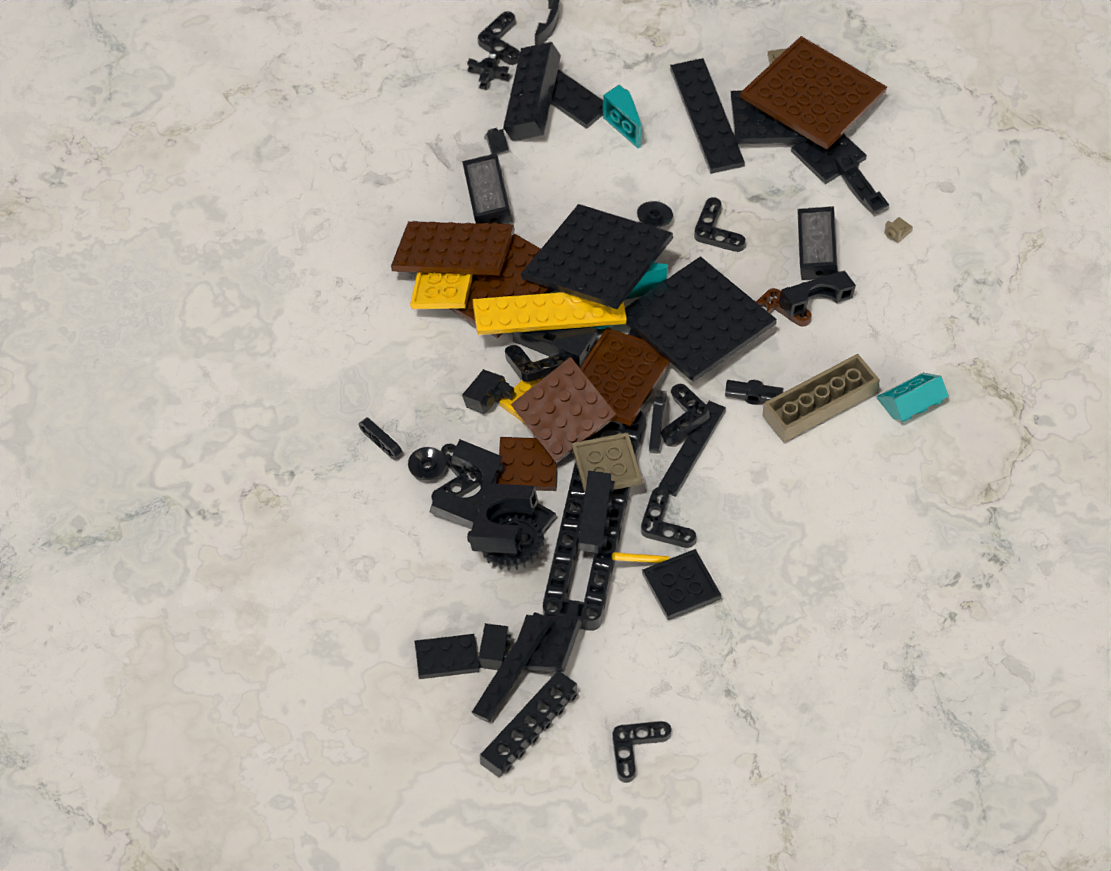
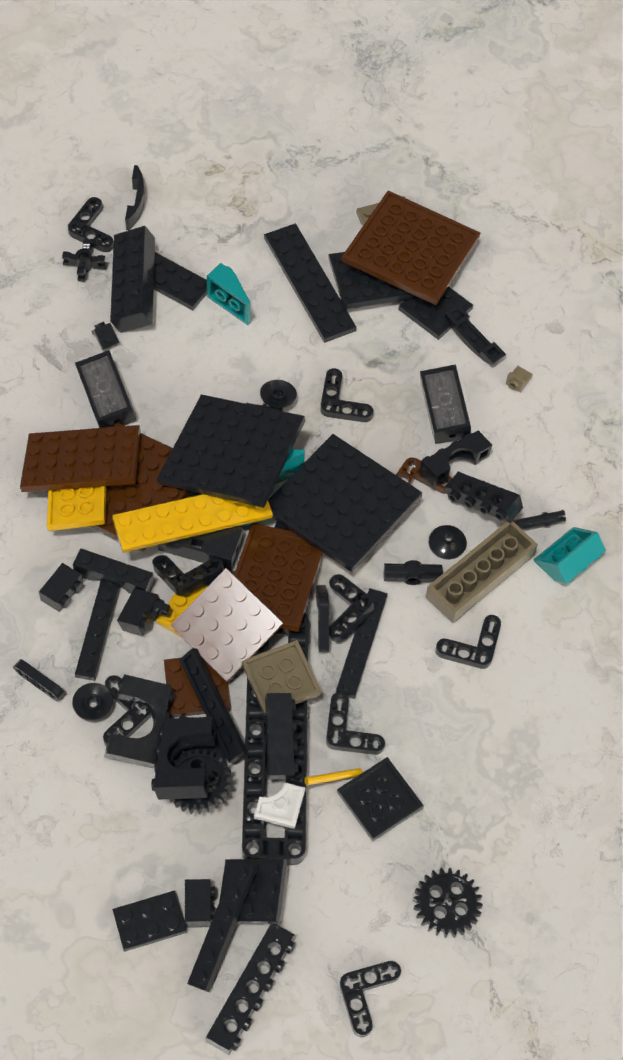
camera: 15 degrees left, 5 degrees up
none -> black brick [39,563,83,612]
none -> black arch [73,548,154,594]
none -> black plate [75,578,120,681]
none -> black plate [179,648,248,763]
none -> white tile [254,783,305,829]
none -> black gear [413,868,483,938]
none -> black dish [428,525,467,560]
none -> black beam [435,615,501,669]
none -> black brick [445,471,523,523]
none -> black pin [513,510,566,530]

